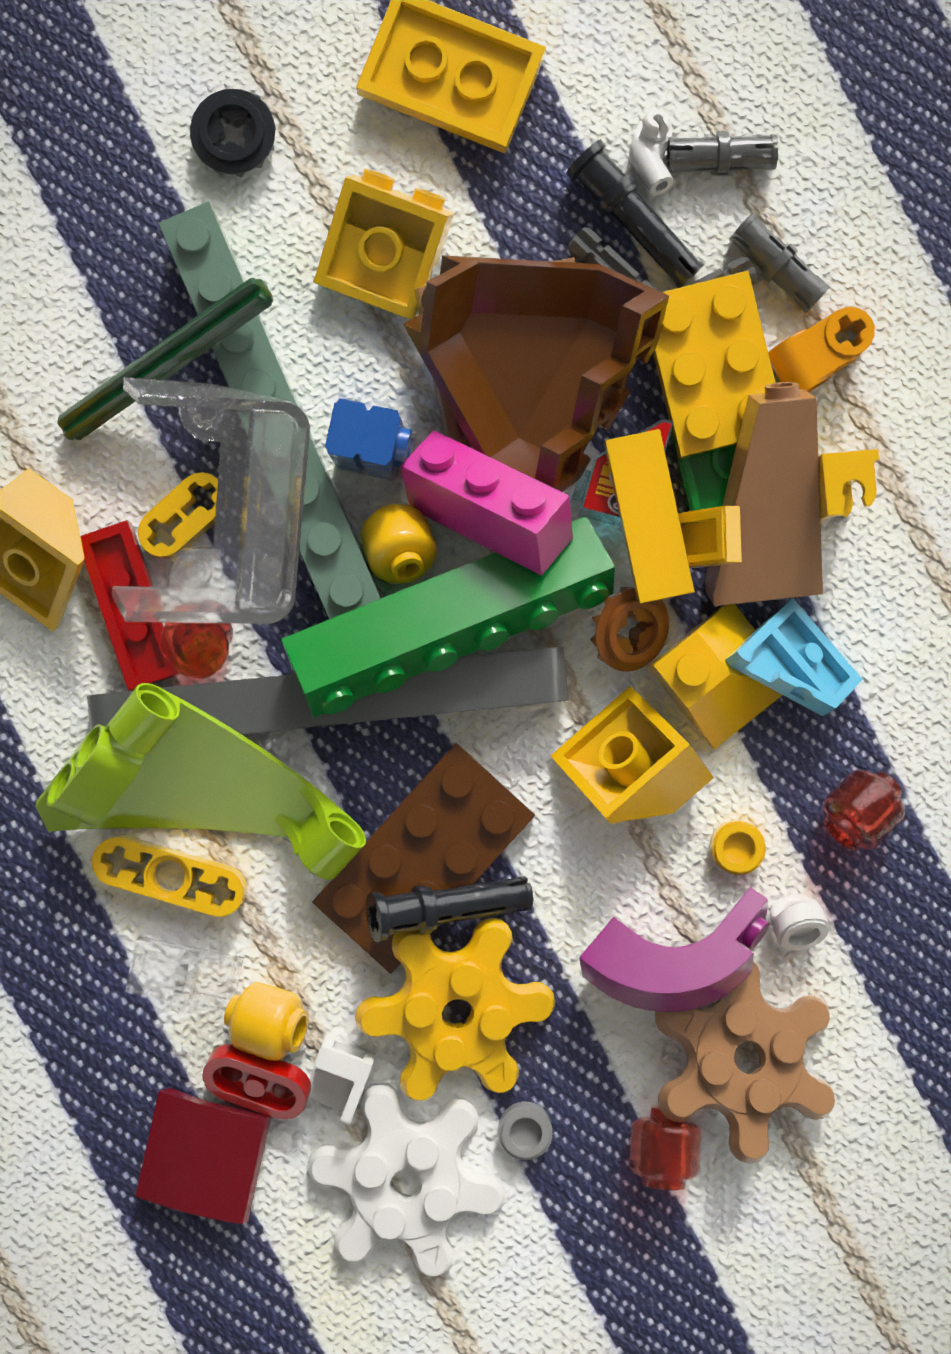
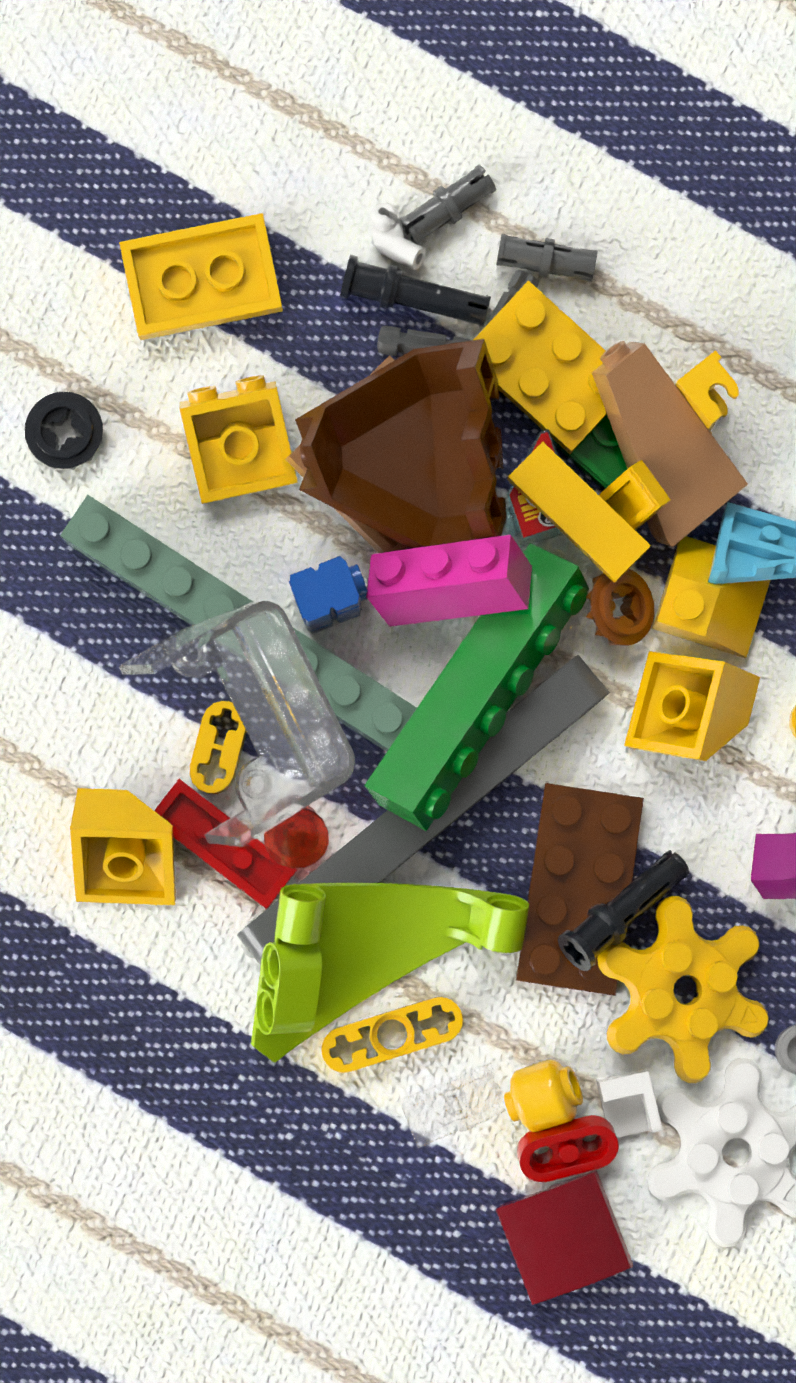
camera: 25 degrees left, 5 degrees down
dark green axle [57,278,274,440] -> none
yellow head [360,504,437,584] -> none
light orange piece [768,307,875,392] -> none

